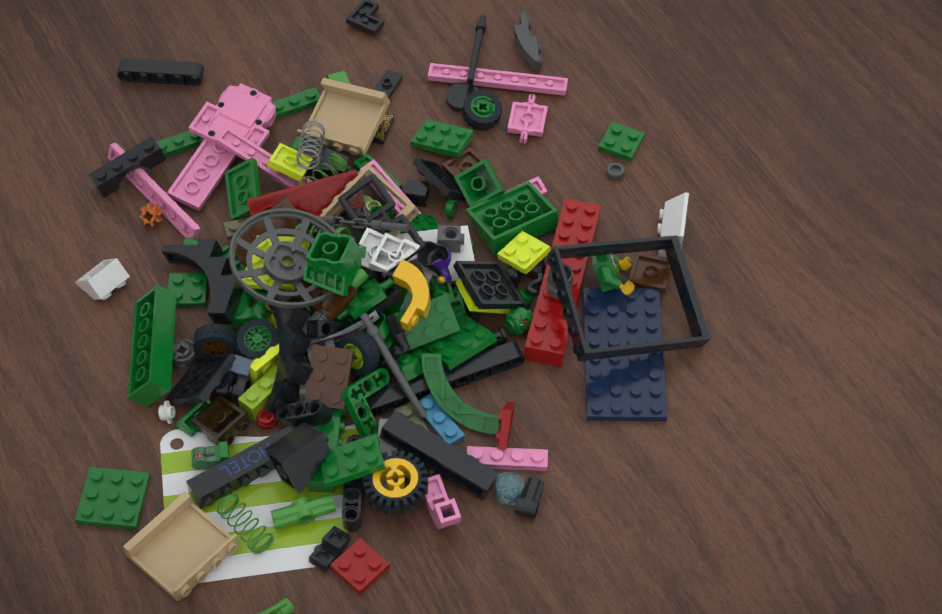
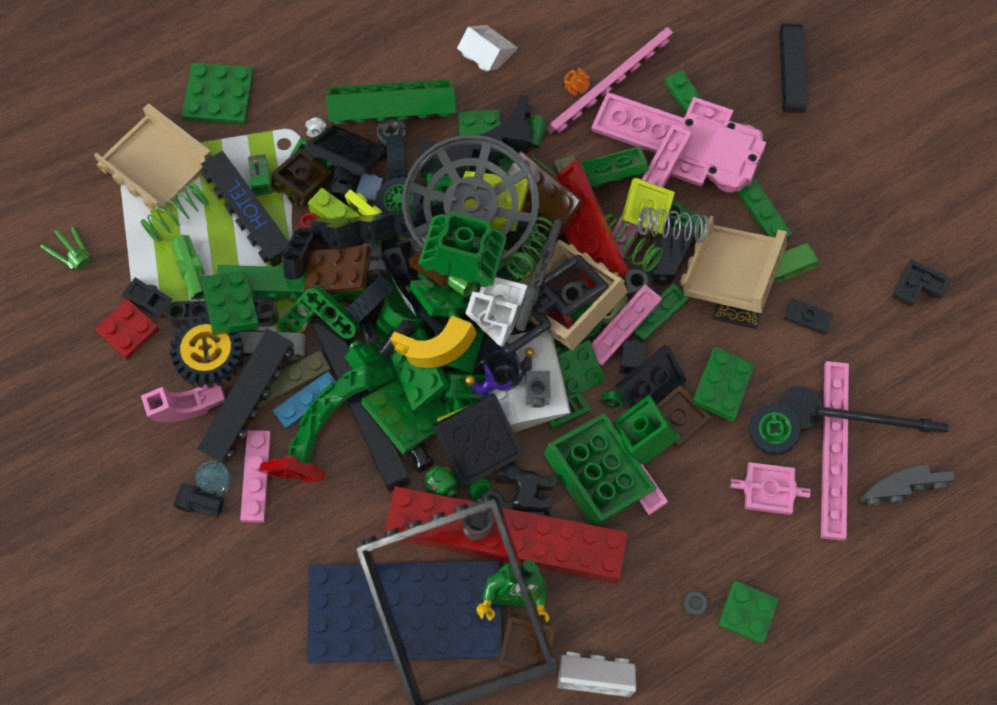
camera: 85 degrees right, 15 degrees up
black arch [89,136,166,198] -> none
black slope [264,422,331,494] -> none
dark grey bar [360,313,428,419] -> none
neon yellow plate [497,231,551,274] -> none

